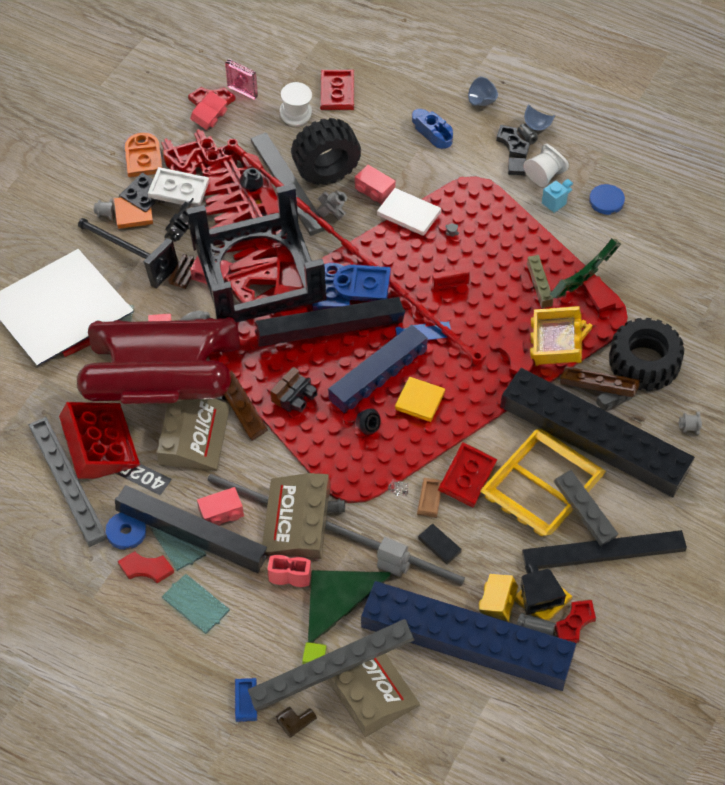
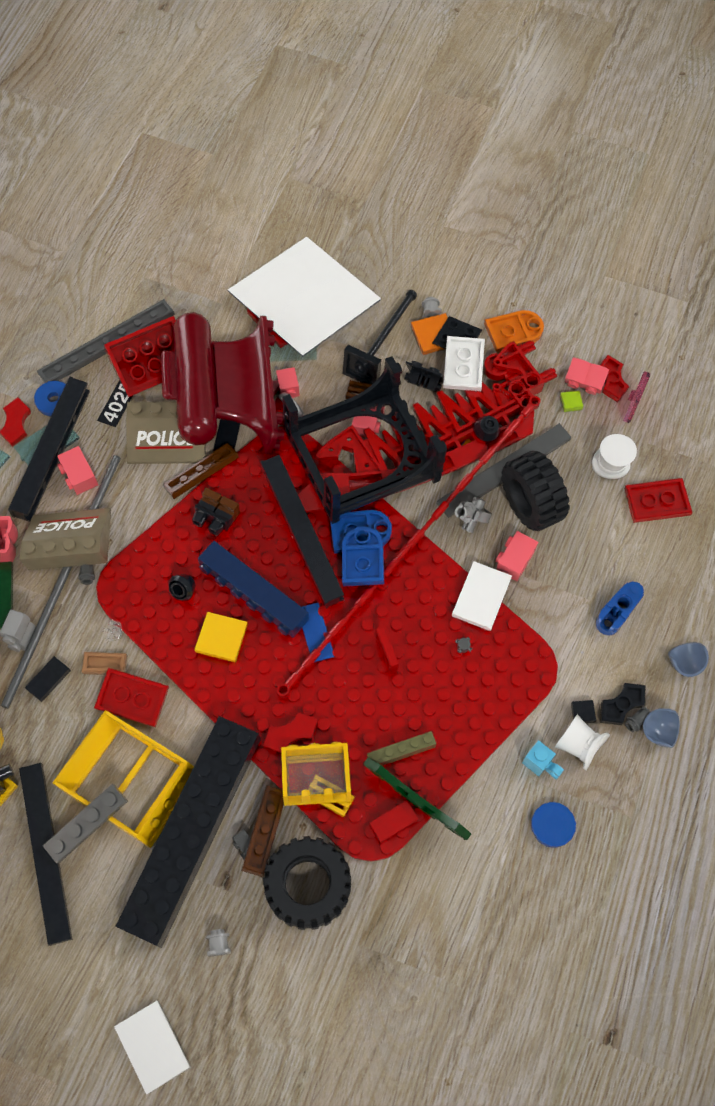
camera: 80 degrees right, 10 degrees up
none -> lime tile [560,390,584,412]

